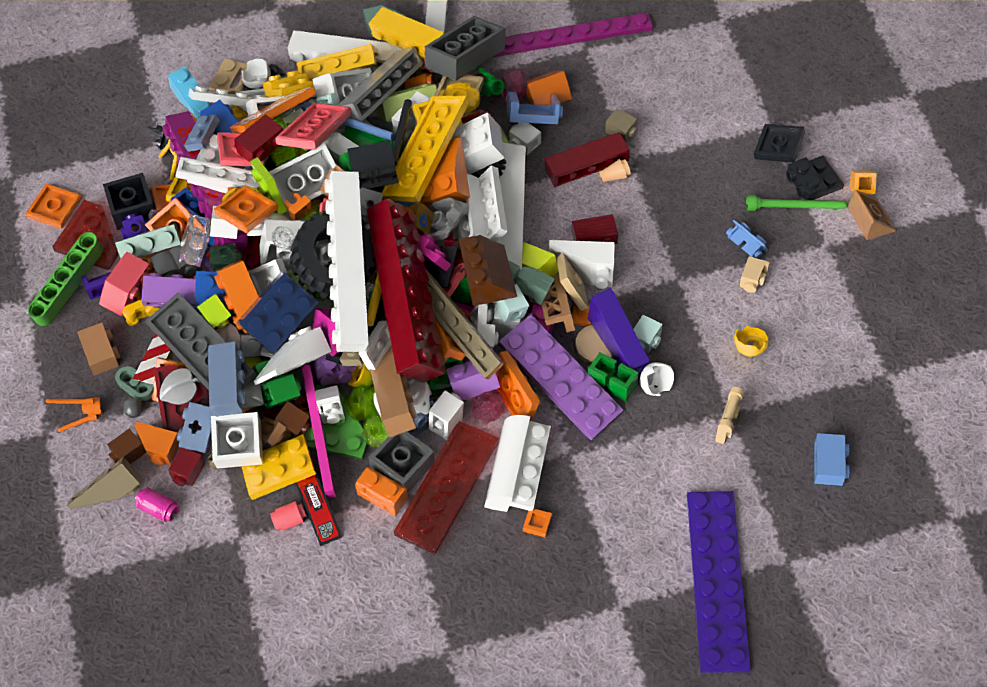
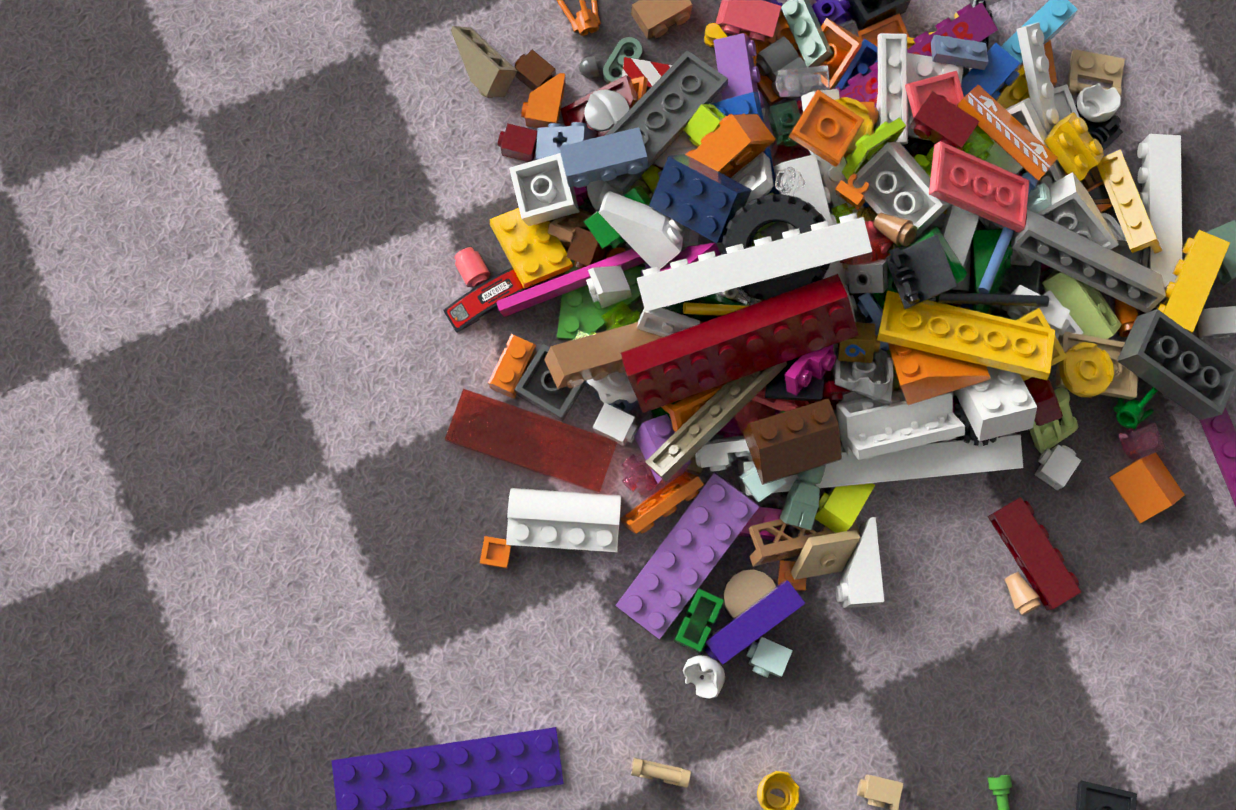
camera: 75 degrees right, 20 degrees up
dark pink head [135,487,179,522] -> none
medium blue panel [506,91,563,124] -> none
dark red brick [571,214,618,244] -> none
dark tan brick [605,108,638,142] -> none
medium blue hinge [726,220,768,259] -> none

